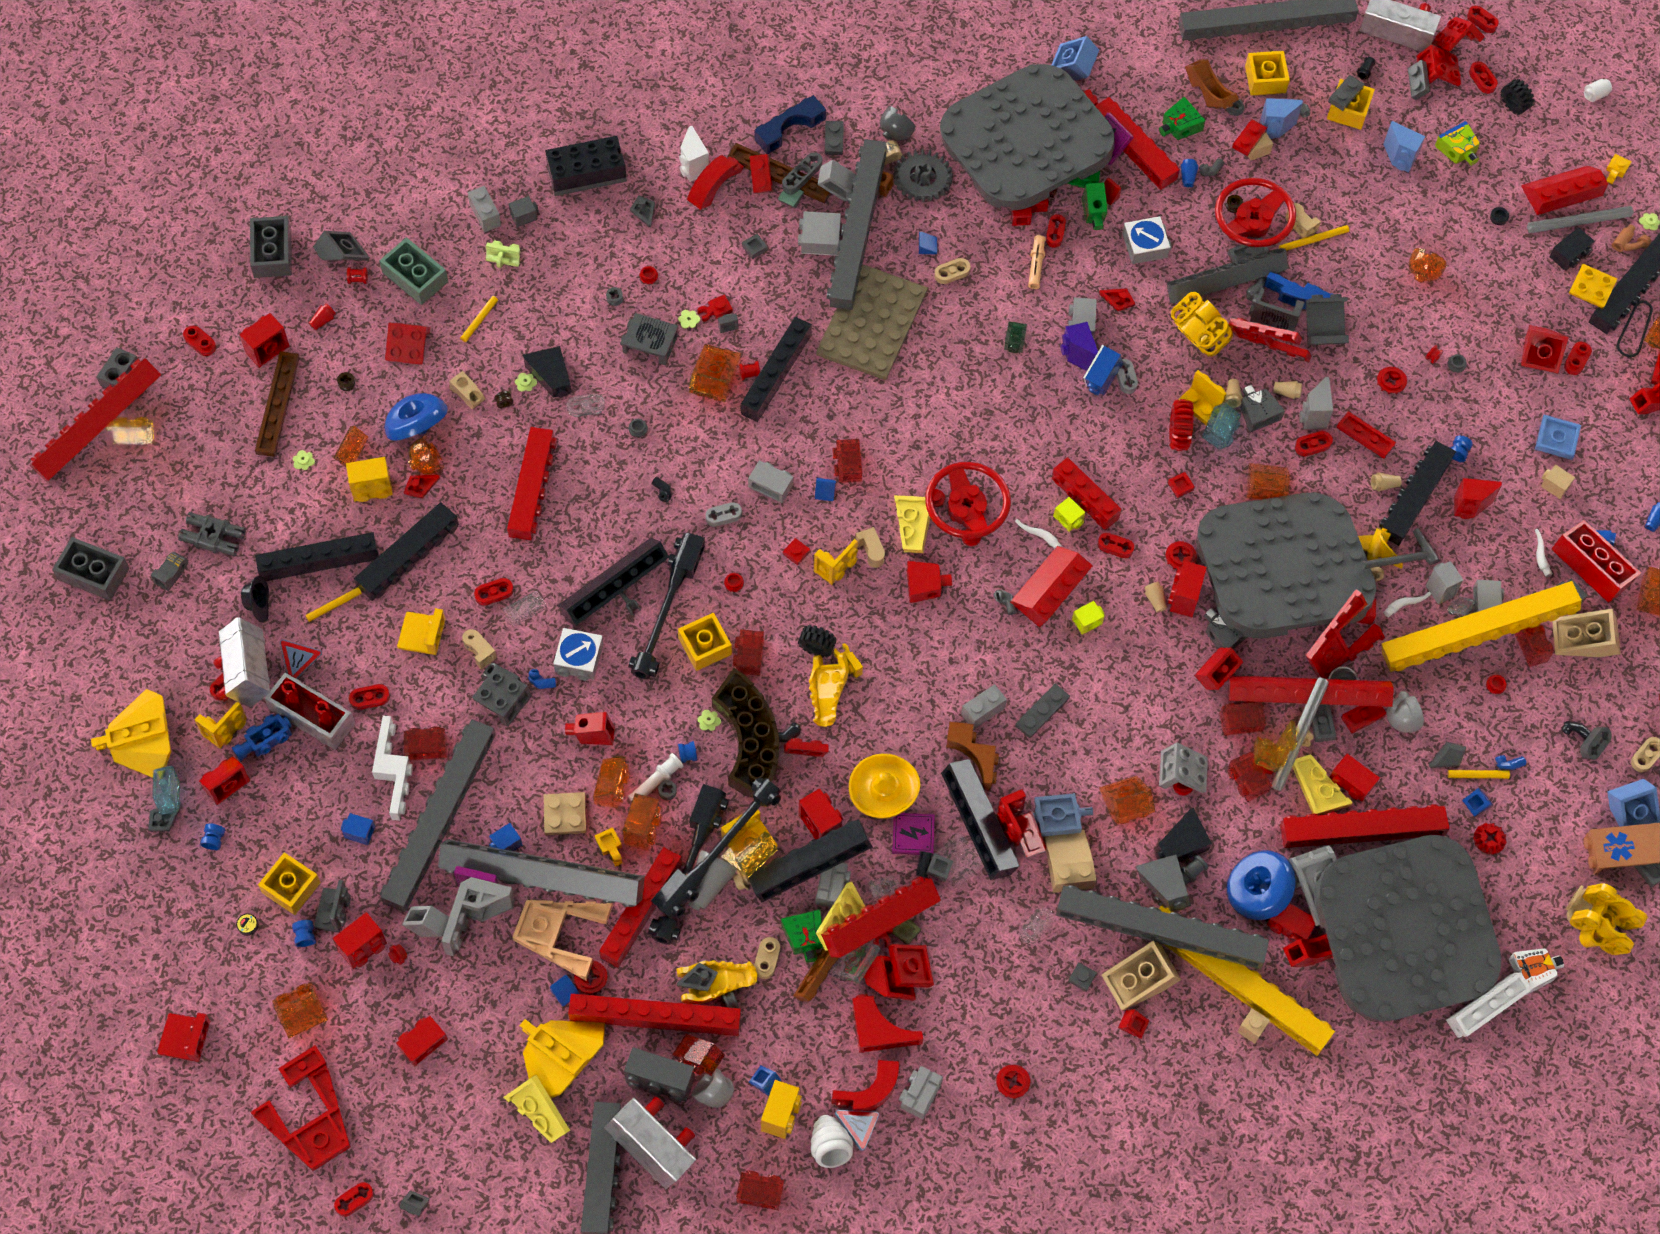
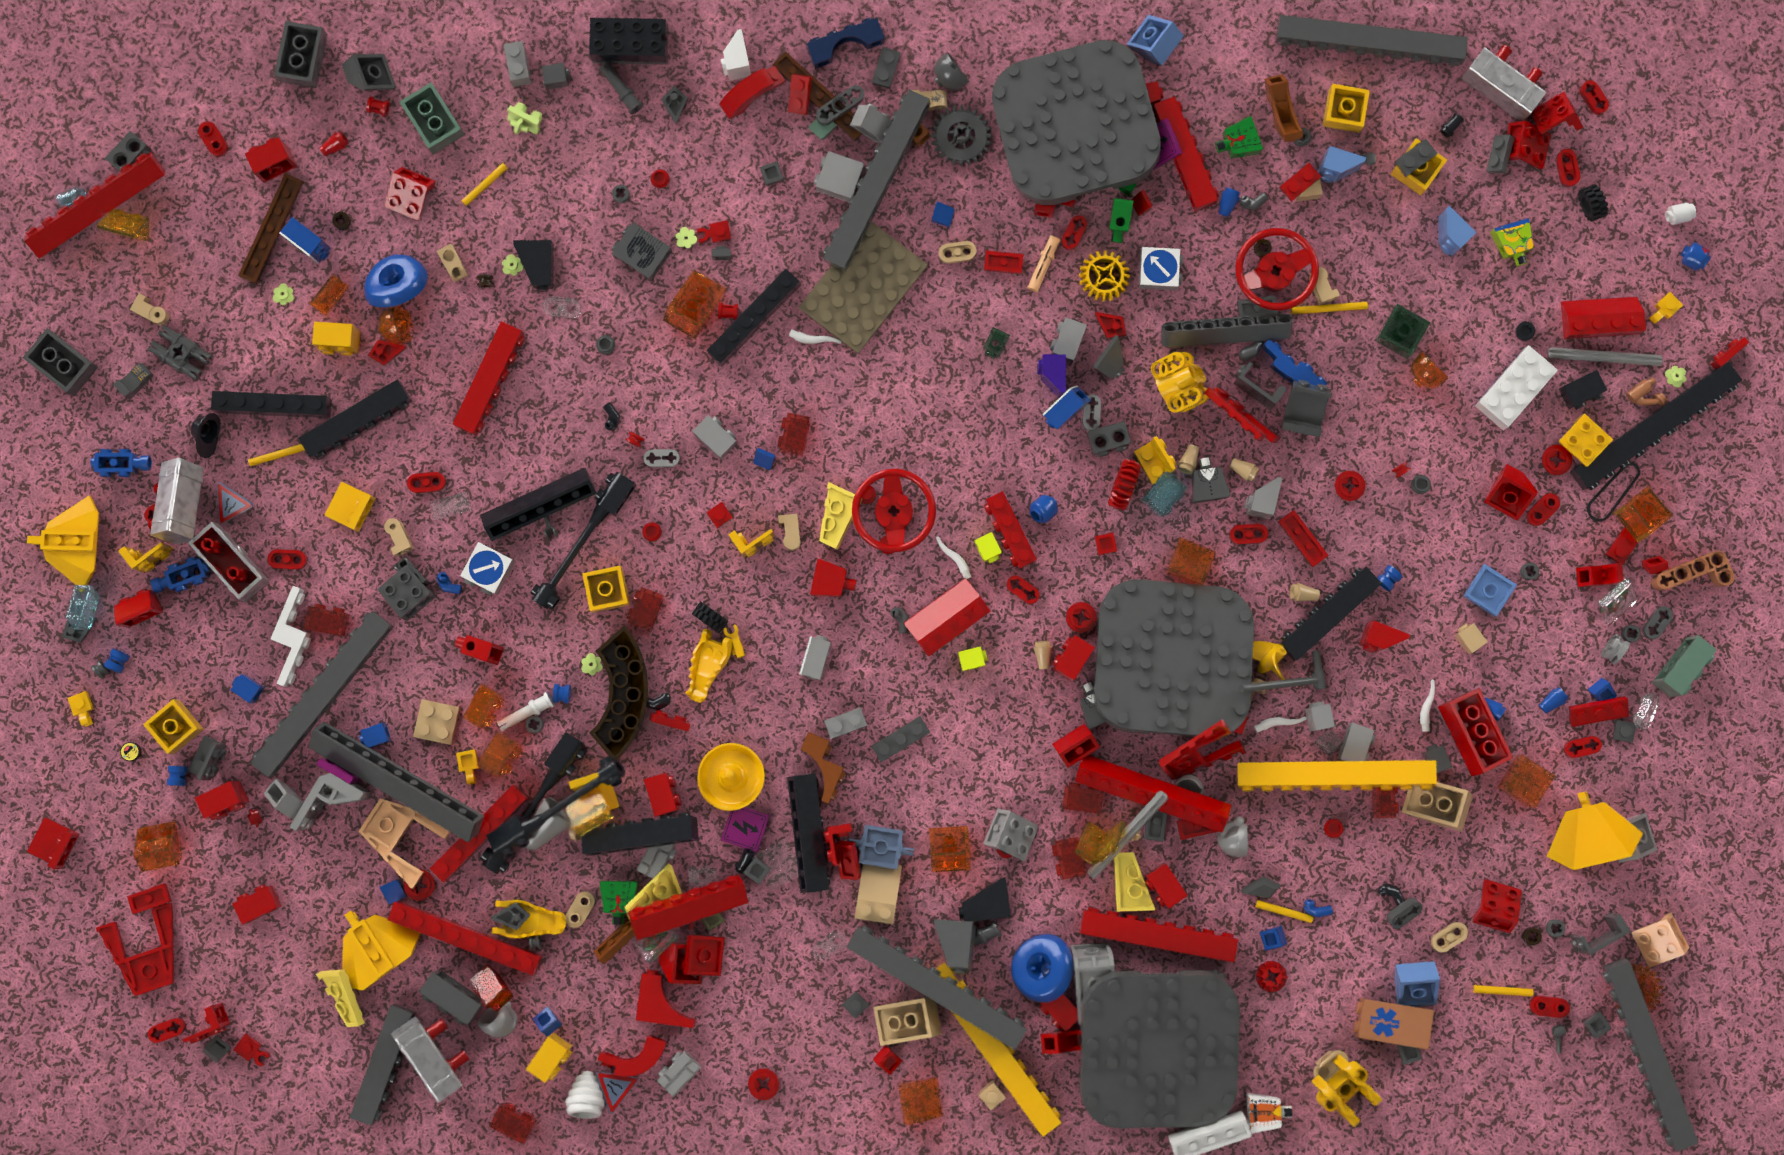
camera: 20 degrees right, 20 degrees up
none -> clear light blue brick [56,186,87,208]
none -> yellow plate [67,691,94,727]
none -> blue brick [90,449,152,477]
none -> dark grey bush [91,660,111,679]
none -> tan leg [130,293,170,326]
none -> red bracket [182,1002,230,1044]
none -> red plate [233,1033,271,1067]
none -> blue piece [279,217,331,264]
none -> dark grey pin [599,62,644,115]
none -> red bush [625,432,645,448]
none -> white animal [789,330,842,344]
none -> light grey piece [799,635,832,681]
none -> clear orange slope [898,1077,943,1125]
none -> red plate [984,250,1024,274]
none -> blue head [1030,495,1058,523]
none -> yellow gear [1078,250,1130,302]
none -> dark grey brick [1087,421,1131,457]
none -> dark grey slope [1093,335,1125,380]
none -> clear green brick [1374,304,1431,359]
none -> white brick [1474,345,1558,430]
none -> dark grey bush [1520,562,1539,580]
none -> red gear [1541,445,1573,475]
none -> blue head [1680,243,1711,271]

